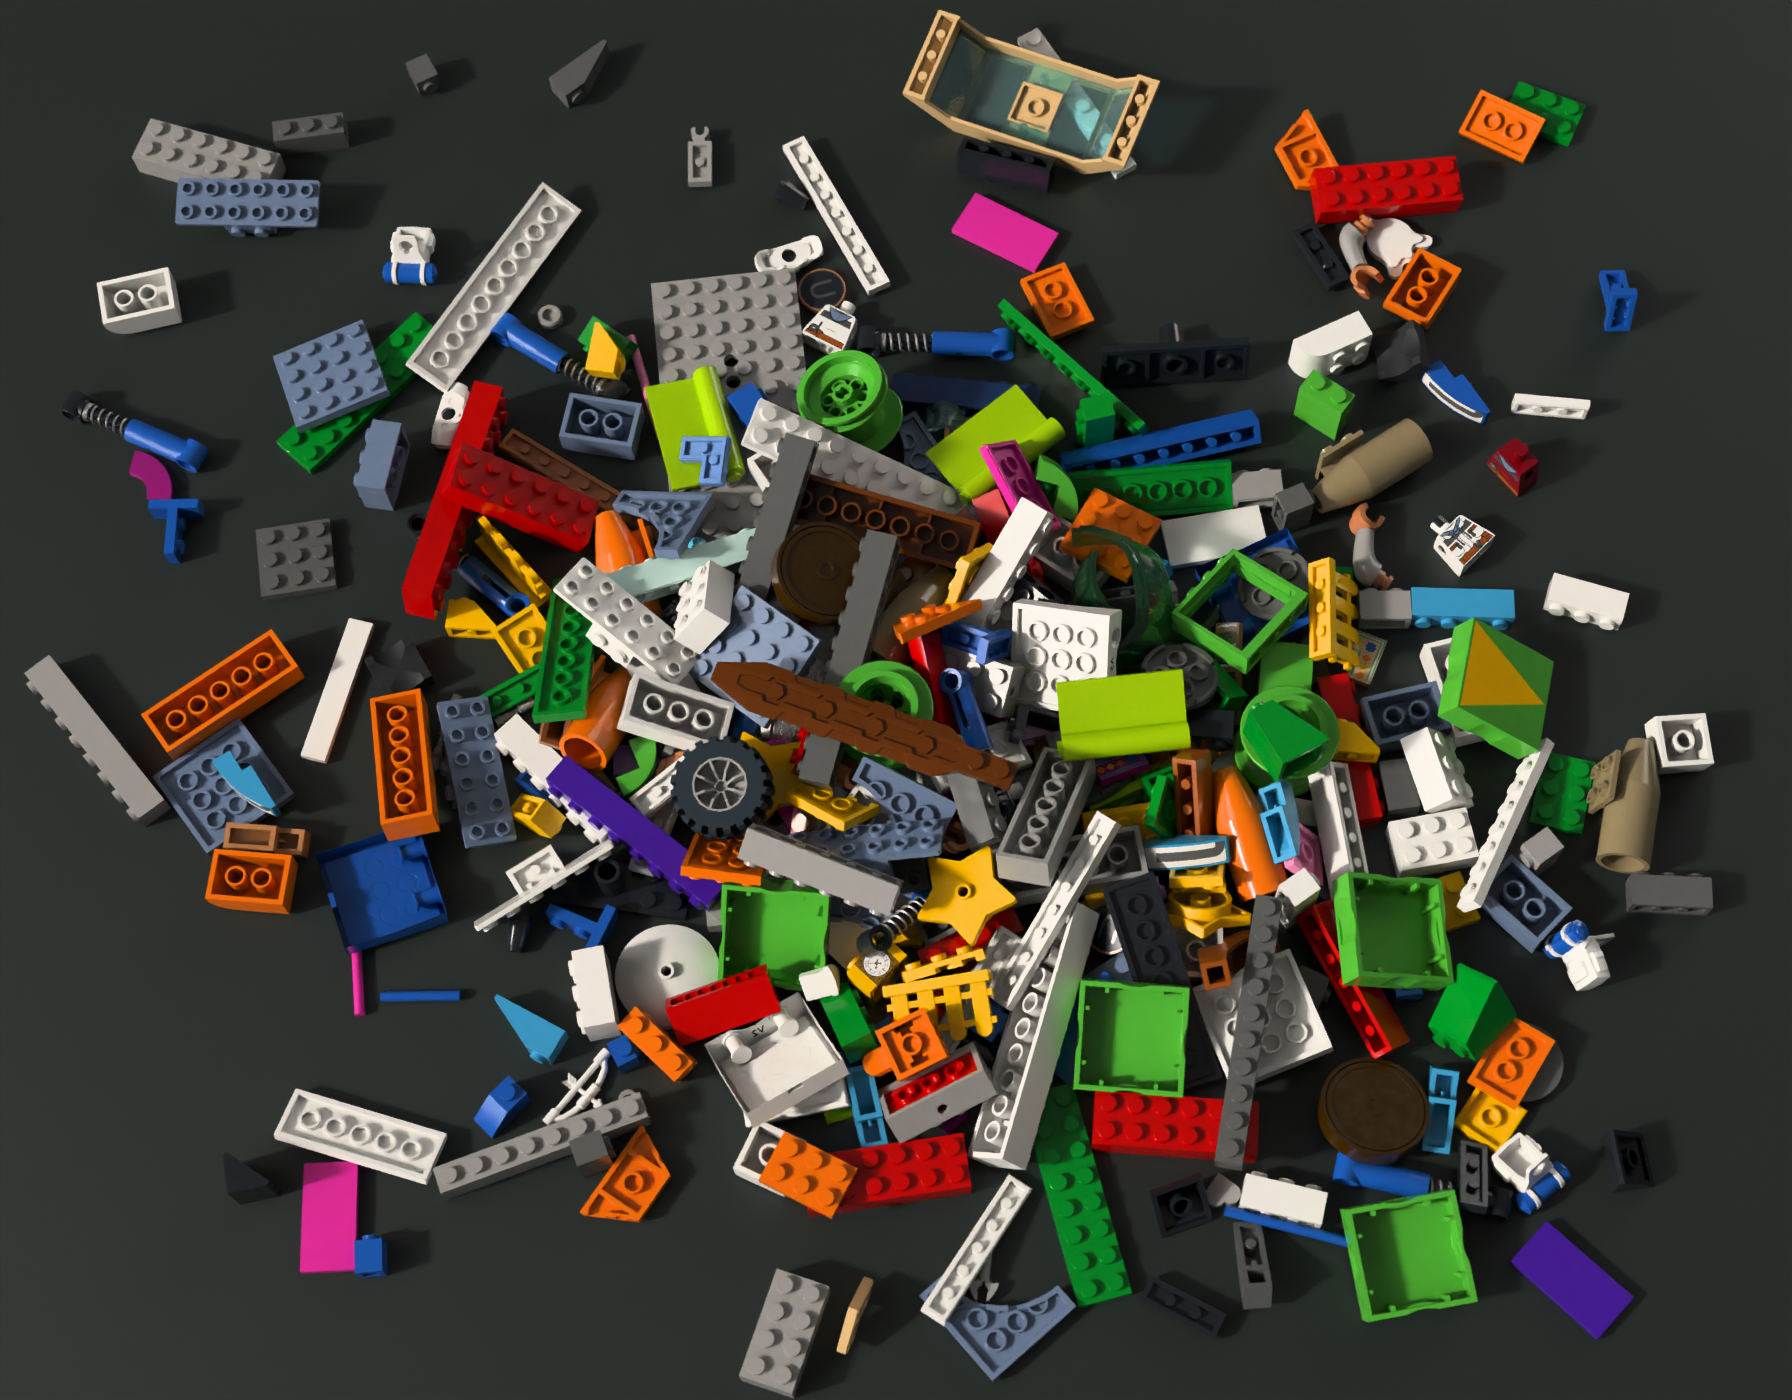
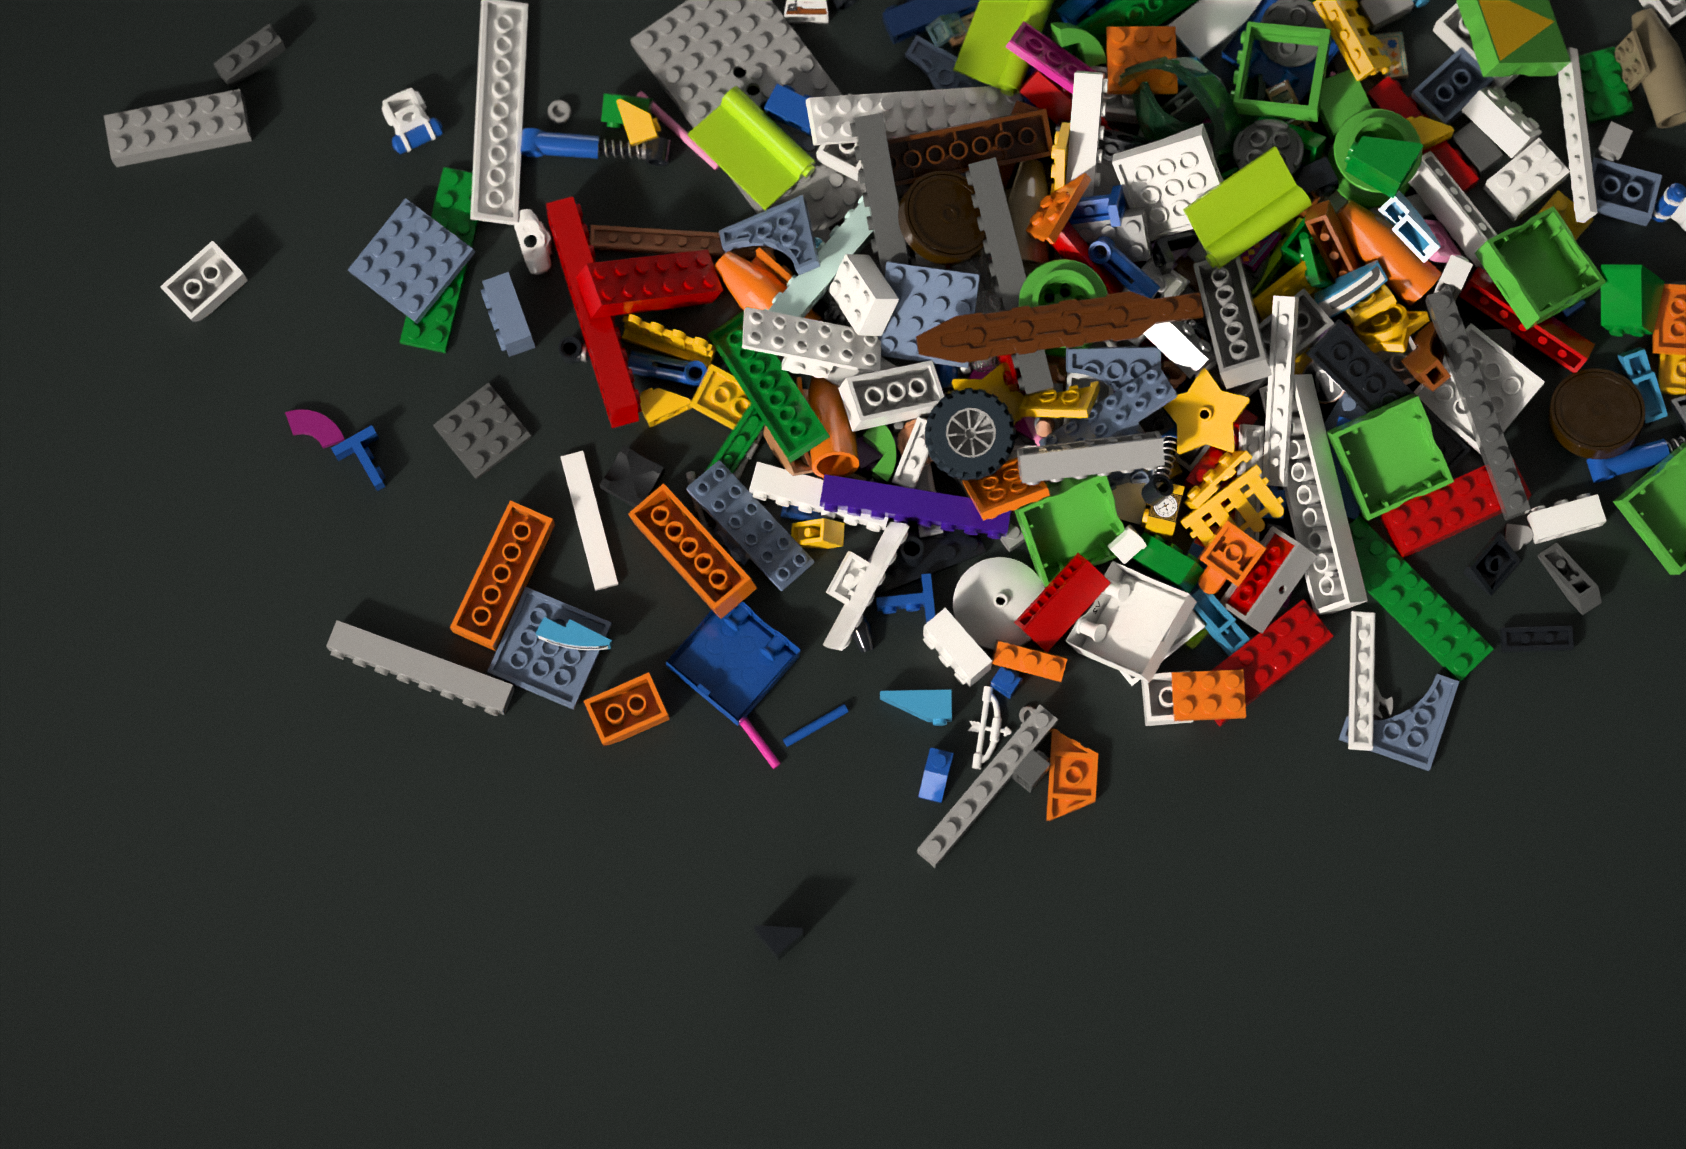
camera: 30 degrees left, 10 degrees up
piece [59,390,209,473] -> none
sand blue bracket [175,178,321,237] -> none
medium nougat slope [223,822,311,859] -> none
white plate [274,1088,447,1185] -> none
dark pink tile [300,1161,360,1274] -> none
blue brick [354,1235,388,1278] -> none
sand blue brick [559,393,645,460] -> none
medium blue tile [679,436,732,487] -> none
light grey brick [739,1269,831,1398] -> none
bright green wheel [797,350,903,452] -> none
tan tile [836,1276,874,1354] -> none
blue axle [1224,1205,1347,1247] -> none

